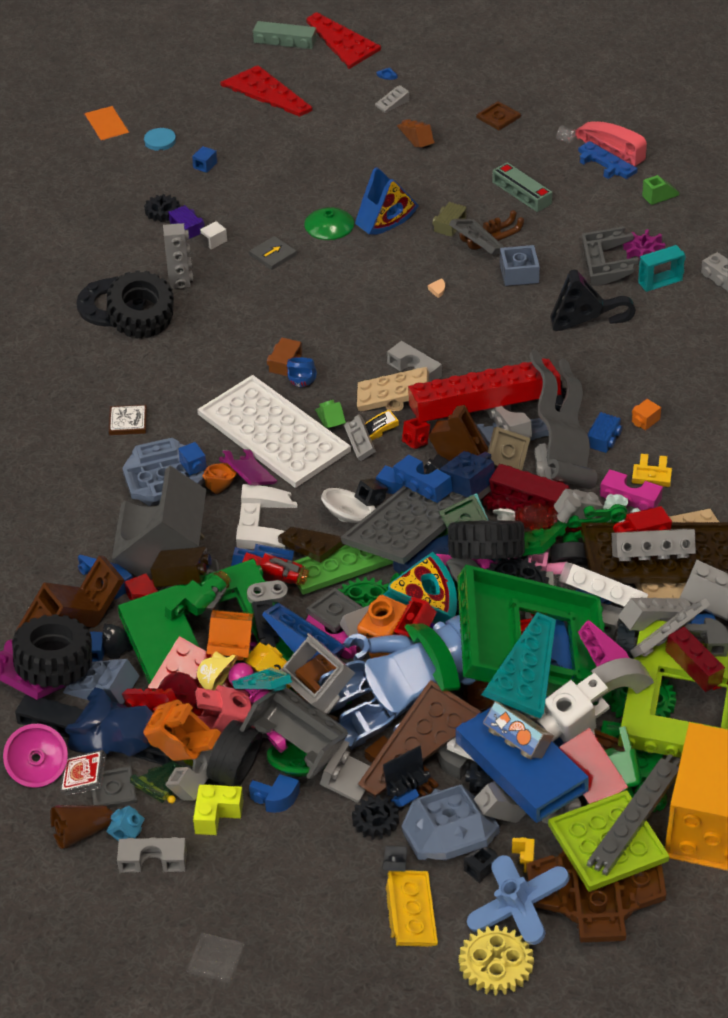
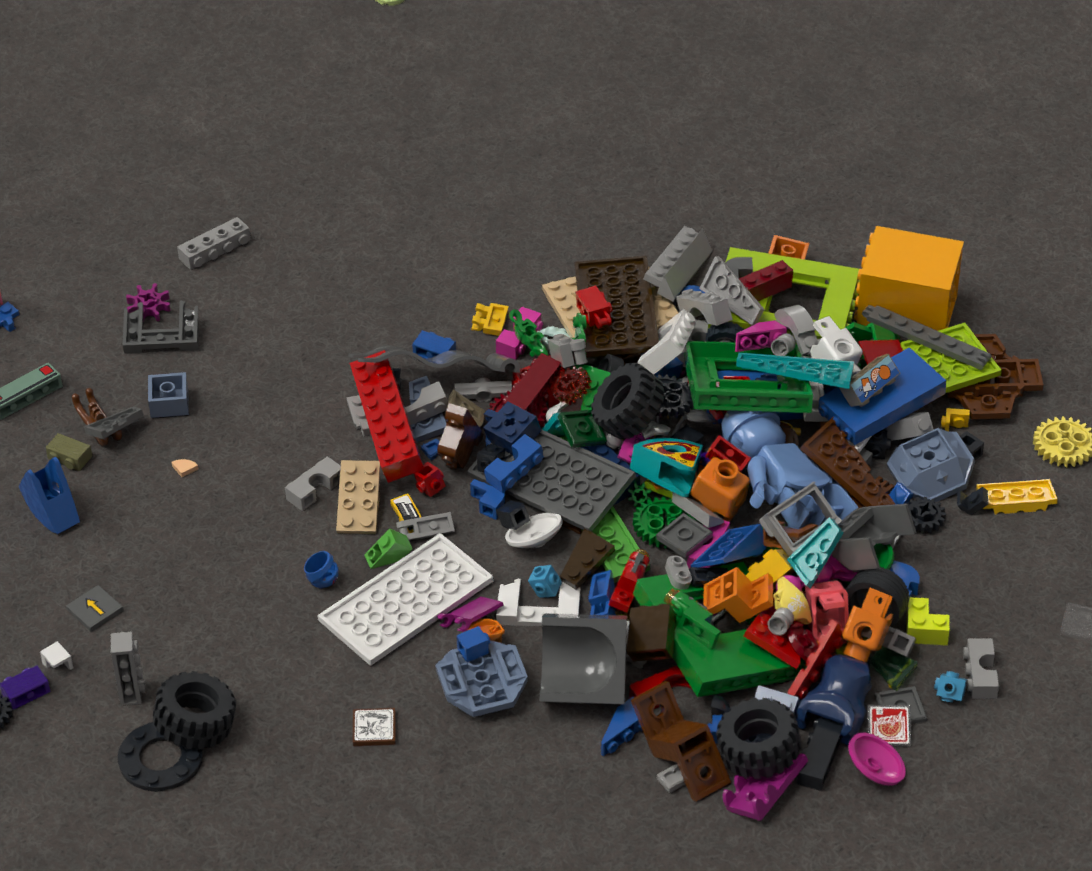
camera: 90 degrees left, 0 degrees up
reddish brown cone [50,805,113,849] -> none
dark orange brick [267,338,302,376] -> none
green dish [304,207,354,240] -> none
black hinge [383,746,431,797] -> none
green slope [405,623,460,691] -> none
medium blue piece [467,856,570,945] -> none
black piece [550,269,636,331] -> none
light grey brick [611,529,696,561] -> none
orange brick [632,399,661,430] -> none
teal window [638,245,686,292] -> none
bright green slope [642,175,679,205] -> none
none -> green animal [509,309,548,357]
none -> dark azure brick [528,565,562,598]
none -> light grey wheel [768,608,794,635]
none -> light grey wheel [771,333,796,356]

